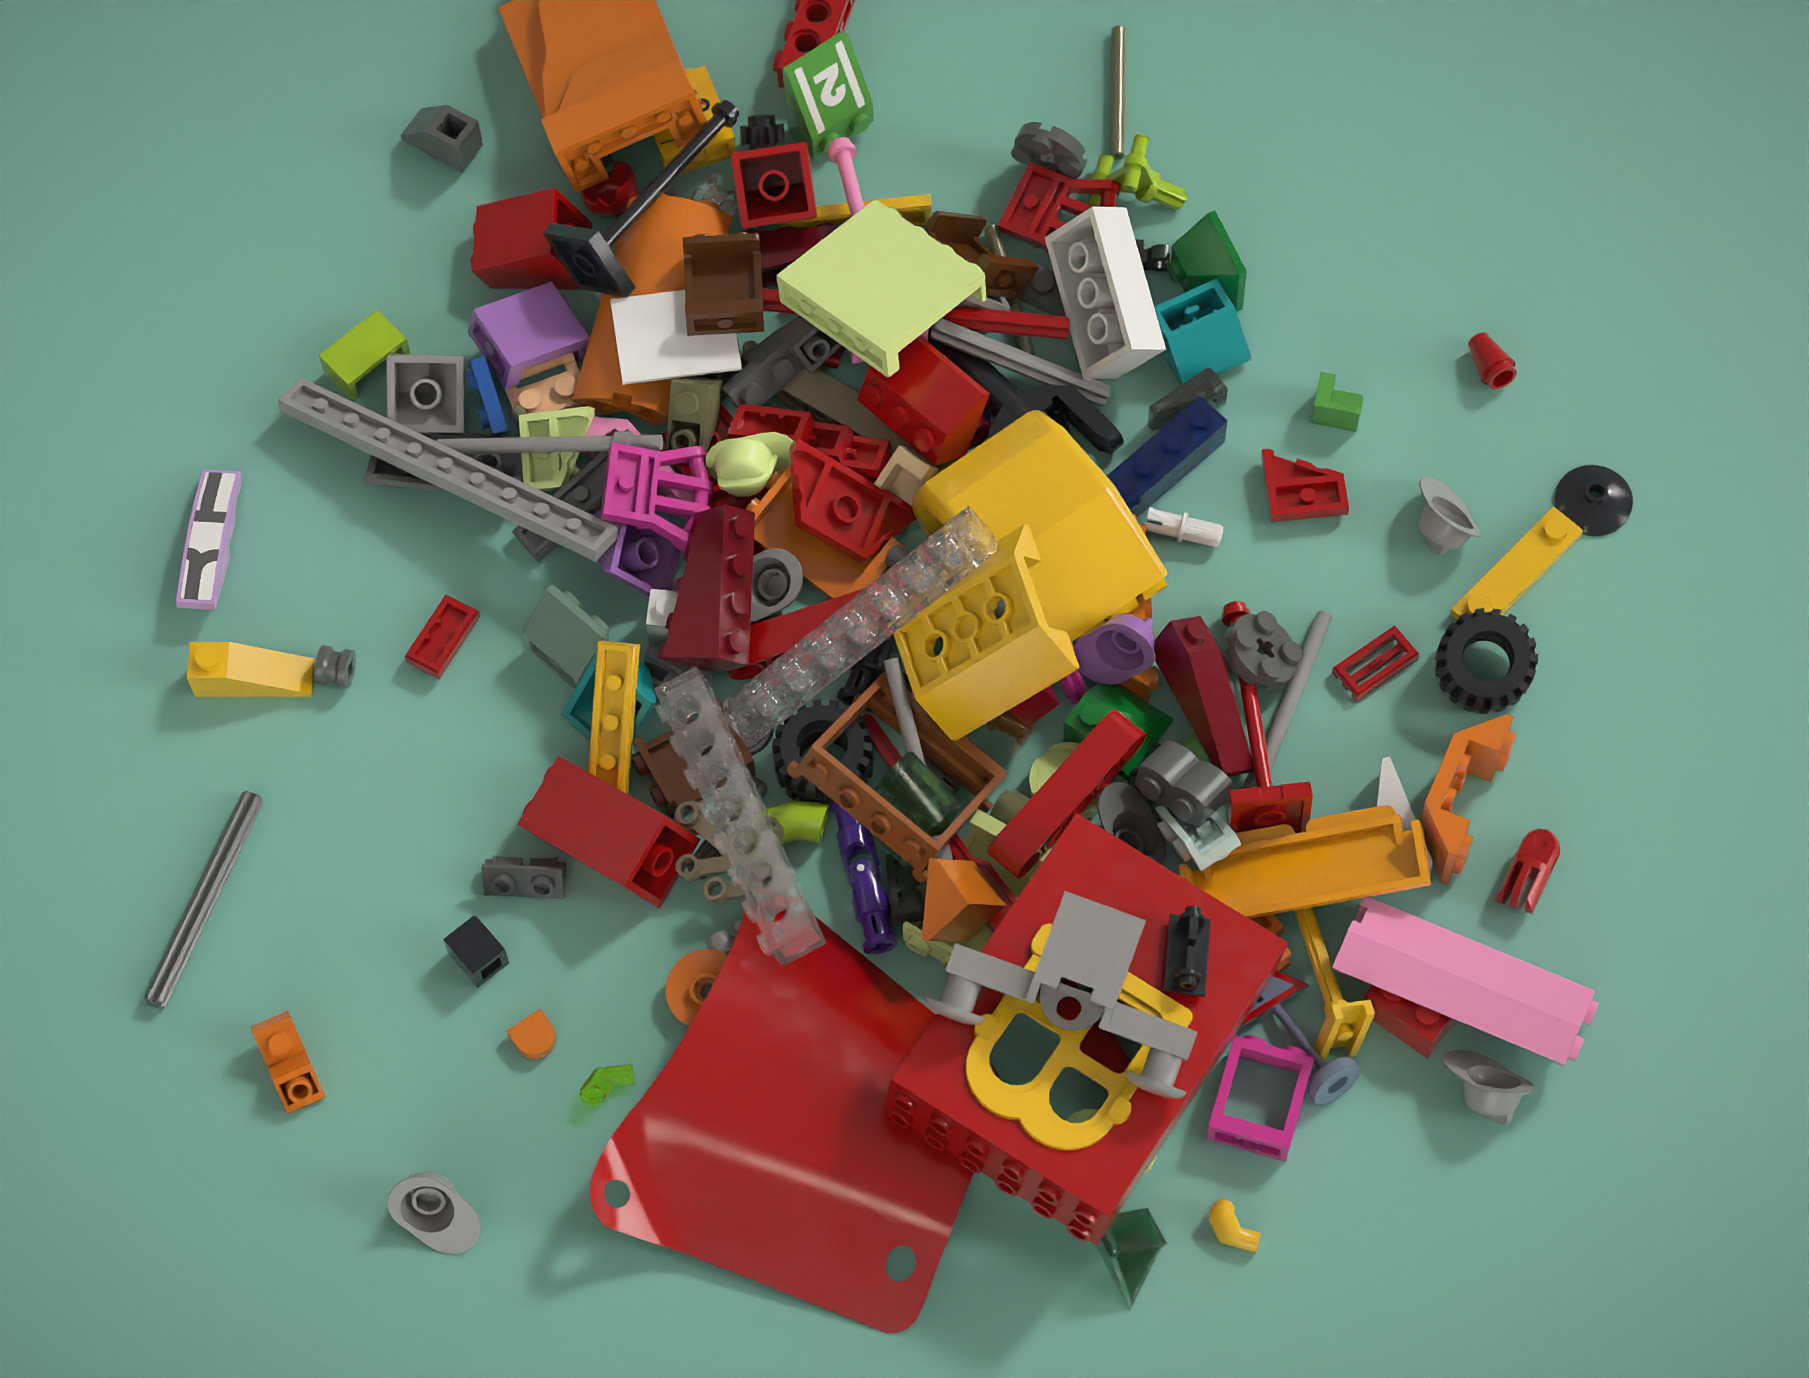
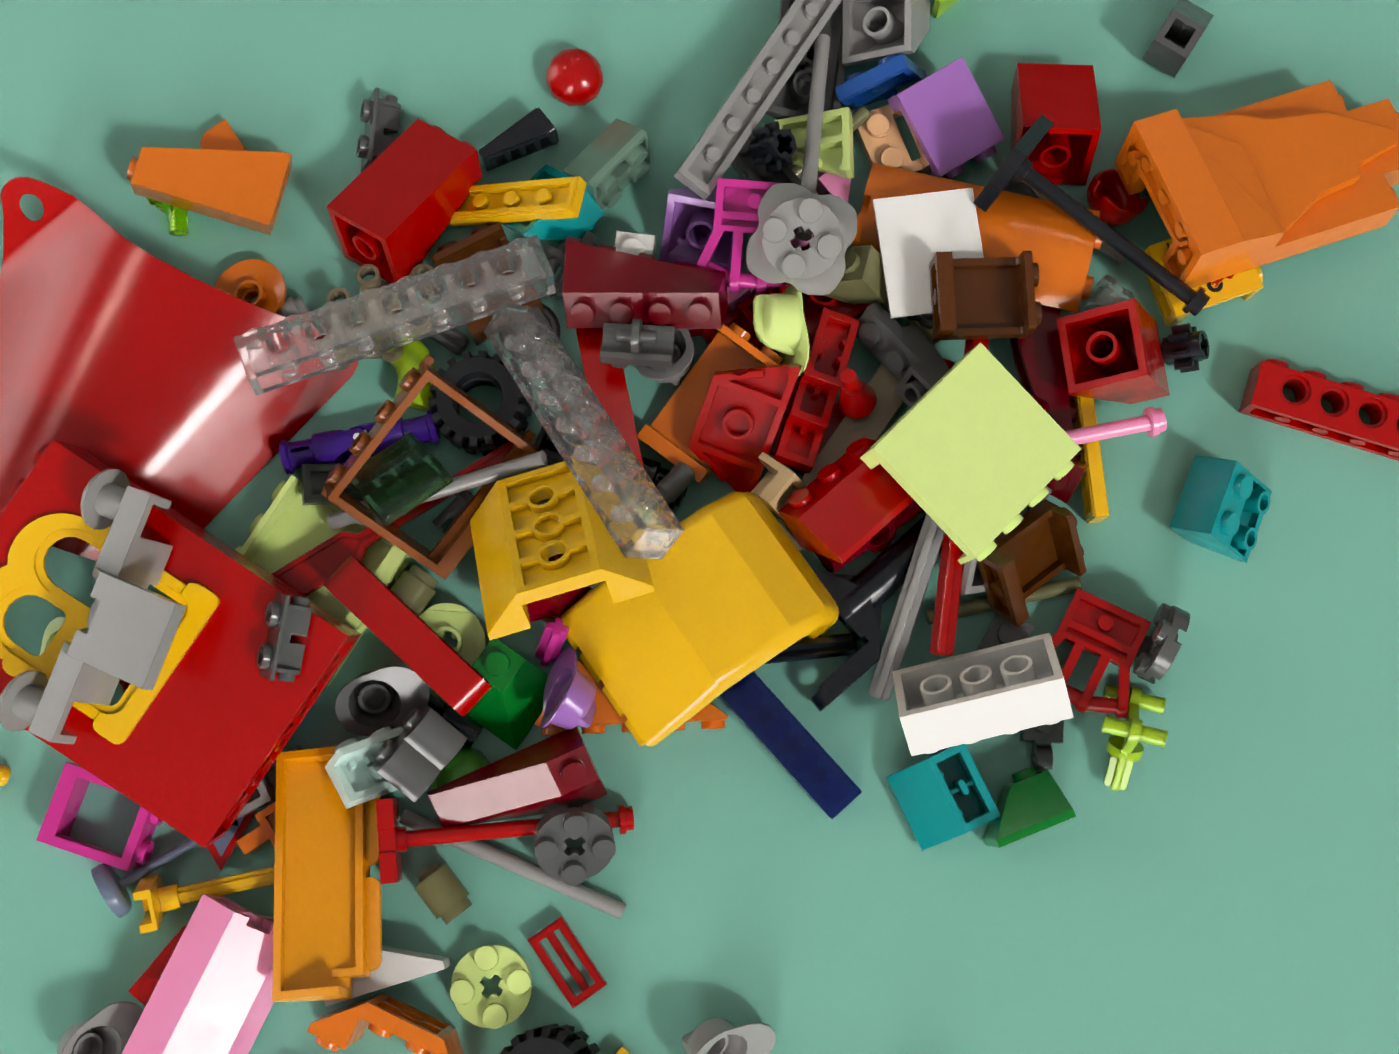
camera: 90 degrees right, 15 degrees up
light grey piece [388,1171,481,1254] -> none
red plate [404,594,480,679] -> none
black panel [443,916,509,988] -> none
bright green slope [783,30,874,159] -> none
orange slope [922,858,1006,942] -> none
olive piece [1110,26,1126,160] -> none
white axle [1145,507,1223,547] -> none
clear smoke slope [1147,368,1228,431] -> none
black hinge [1163,906,1211,997] -> none
red wing [1261,449,1349,522] -> none
bright green panel [1311,372,1363,432] -> none
none -> orange slope [127,147,292,235]
none -> dark grey hinge [257,592,313,682]
none -> olive brick [414,862,472,925]
none -> yellowish green plate [450,944,533,1029]
none -> black slope [478,108,559,171]
none -> red hair [546,48,603,106]
none -> dark grey hips [600,318,675,370]
none -> light grey brick [746,183,857,295]
none -> black gear [748,121,797,173]
none -> red cone [838,368,877,419]
none -> teal slope [1169,455,1272,563]

